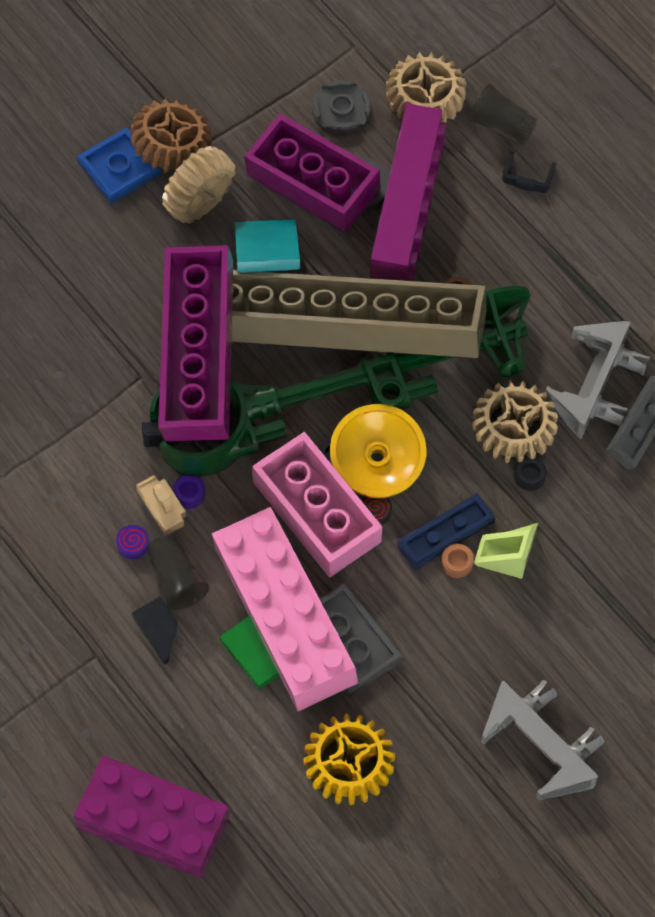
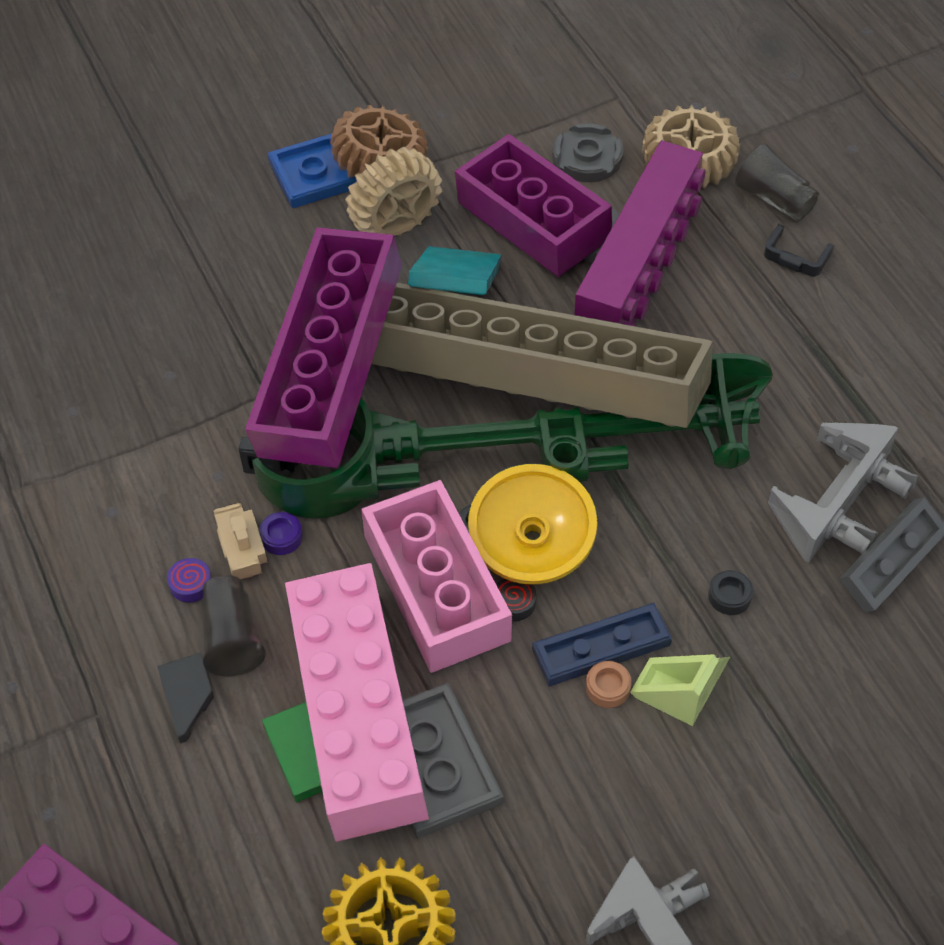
camera: 15 degrees right, 10 degrees down
tan gear [472,380,558,463] -> none

